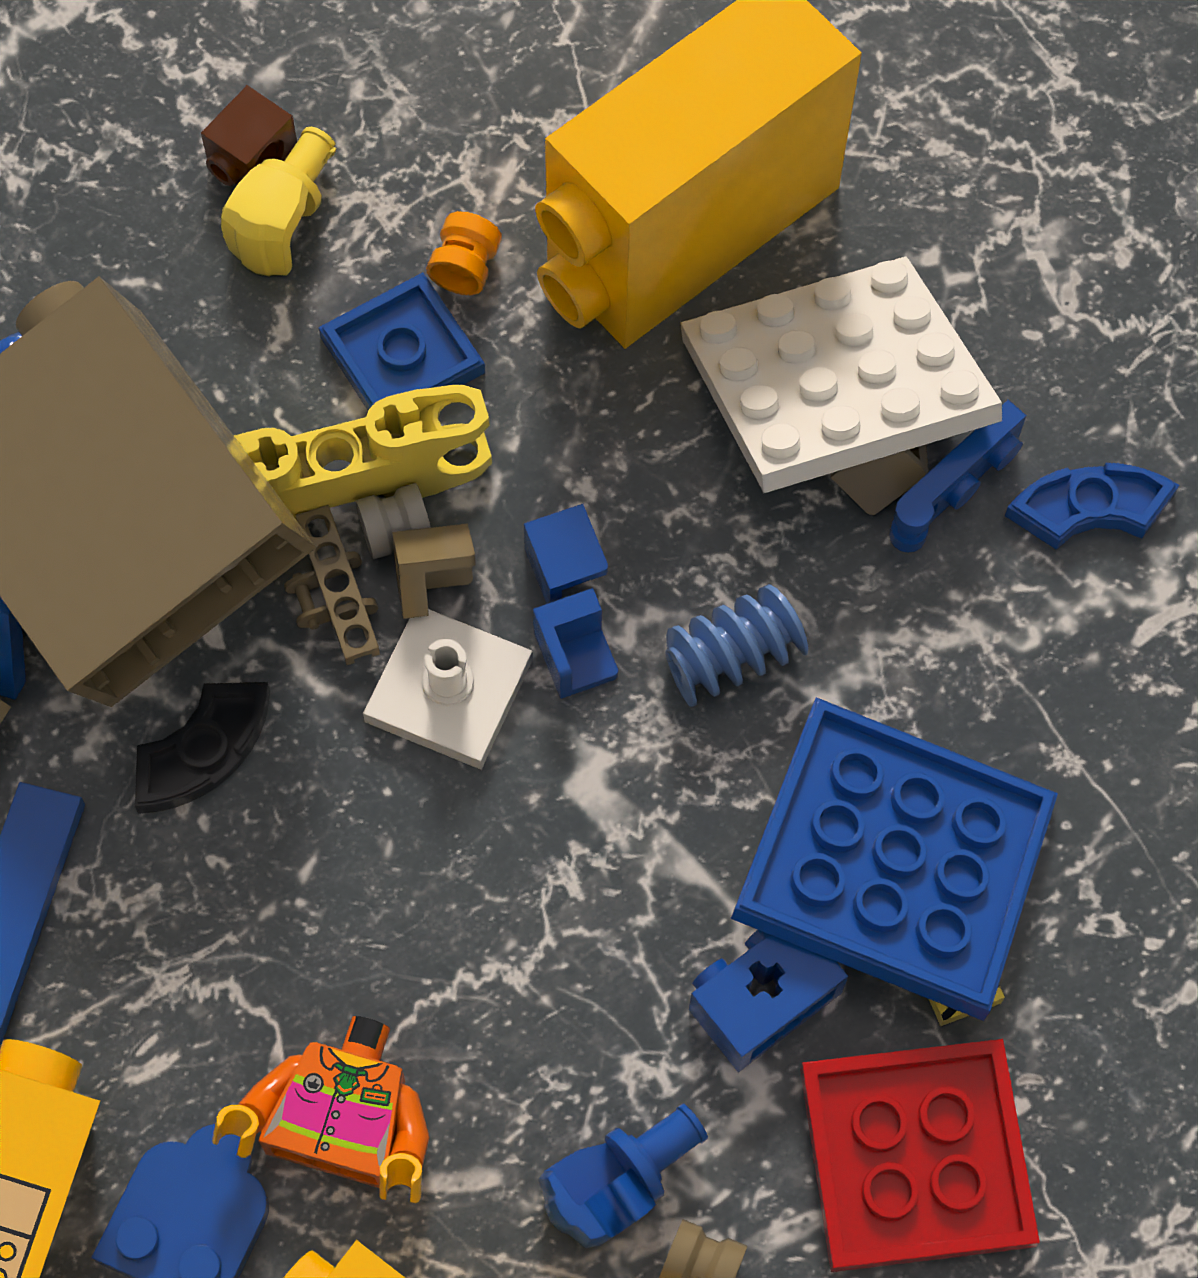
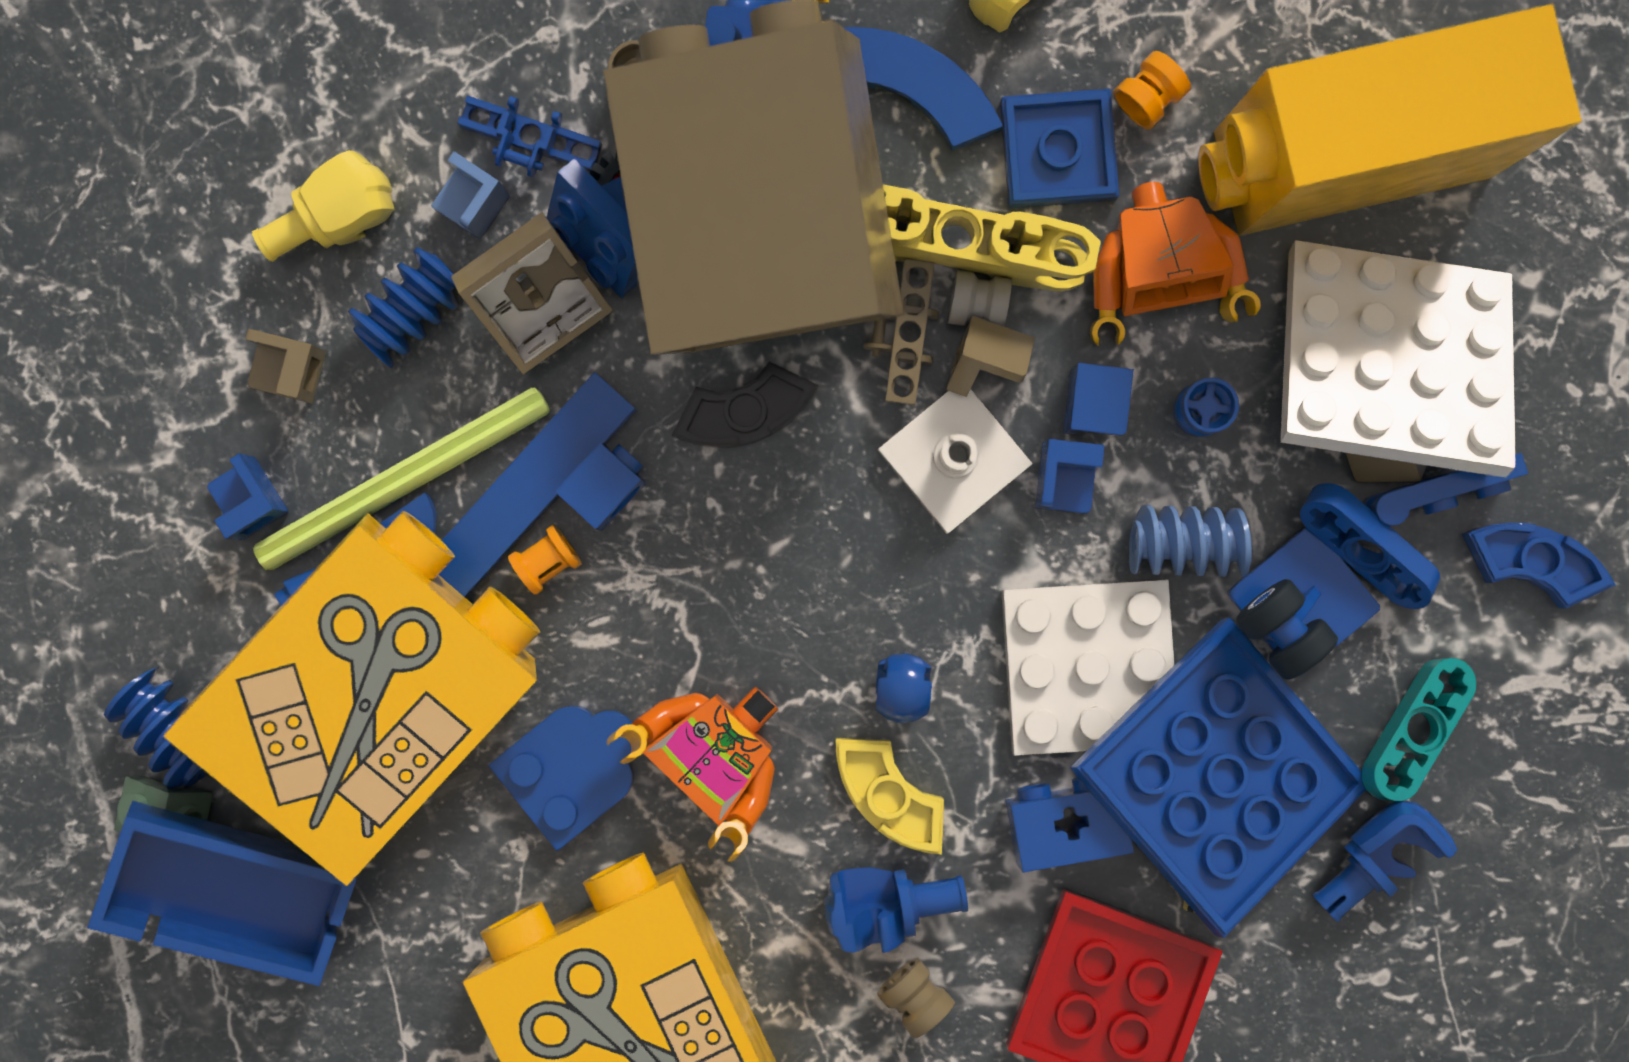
camera: 30 degrees right, 20 degrees up
none -> light orange bush [508,524,582,595]
none -> blue brick [555,442,646,531]
none -> light yellow tile [835,738,944,855]
none -> blue tile [844,27,1003,152]
none -> blue piece [875,653,932,723]
none -> white plate [1001,580,1174,756]
none -> orange torso [1089,182,1261,346]
none -> blue wheel [1173,377,1239,437]
none -> blue plate [1227,527,1380,680]
none -> blue beam [1300,483,1440,609]
none -> blue piece [1312,801,1457,923]
none -> teal beam [1362,658,1476,801]

